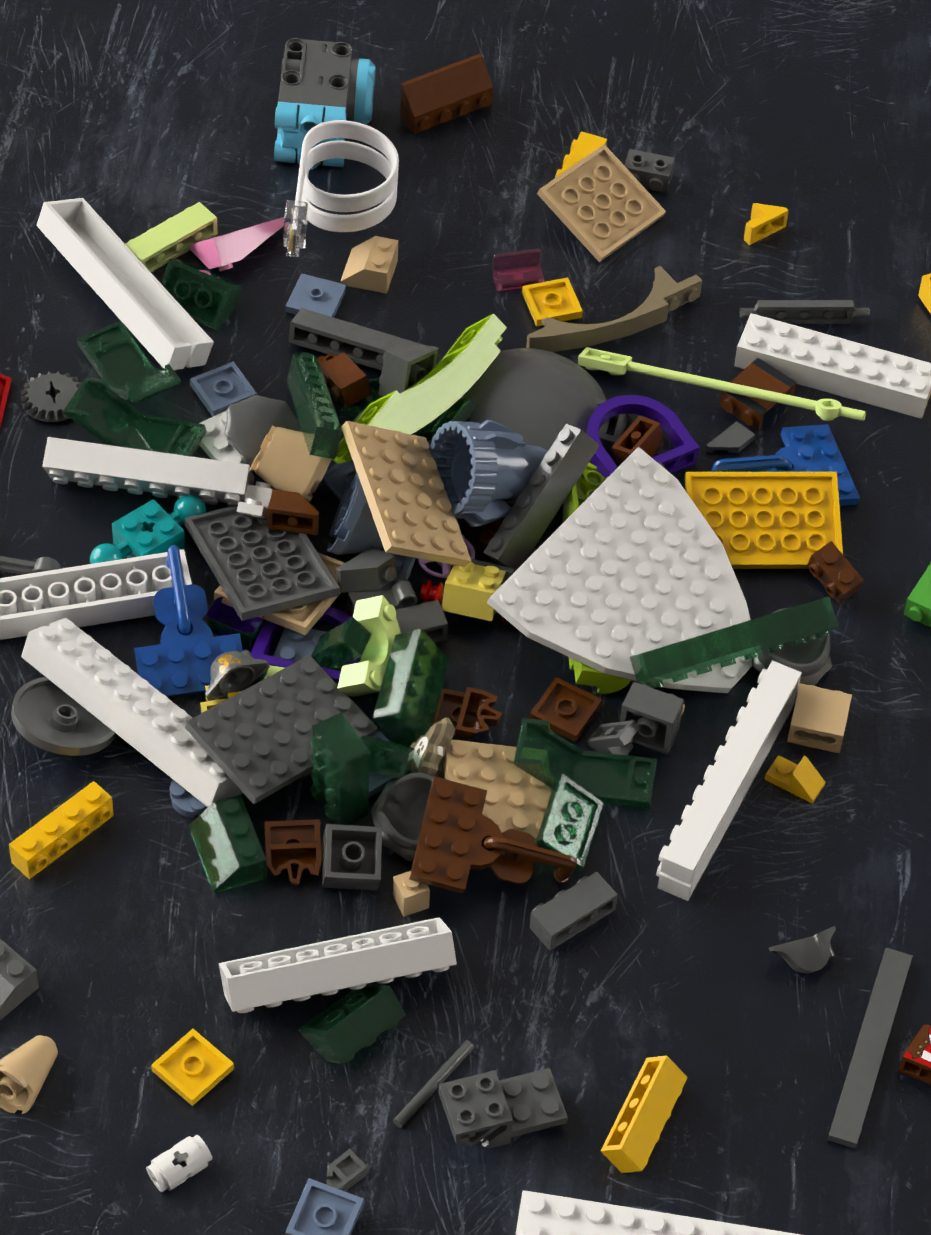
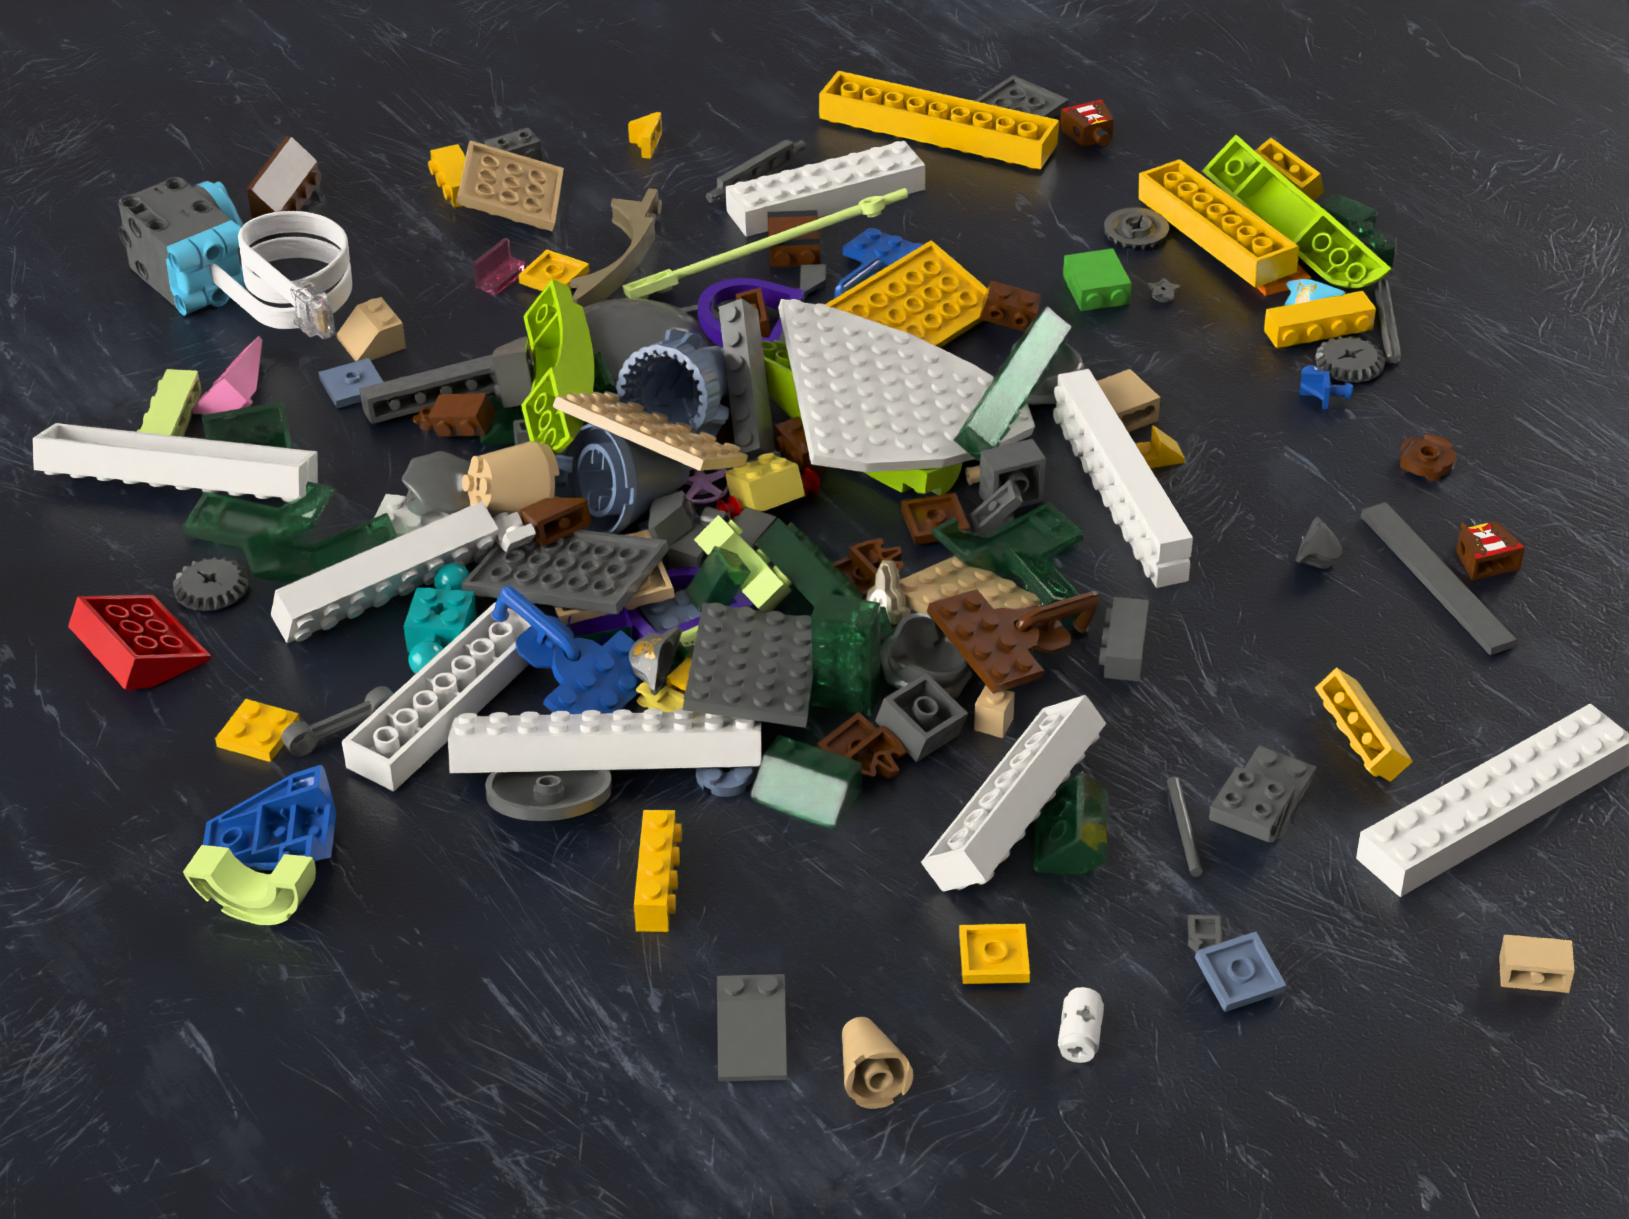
camera: 40 degrees left, 10 degrees down
sand blue plate [190,361,257,417] -> none
clear green brick [286,352,342,459] -> none

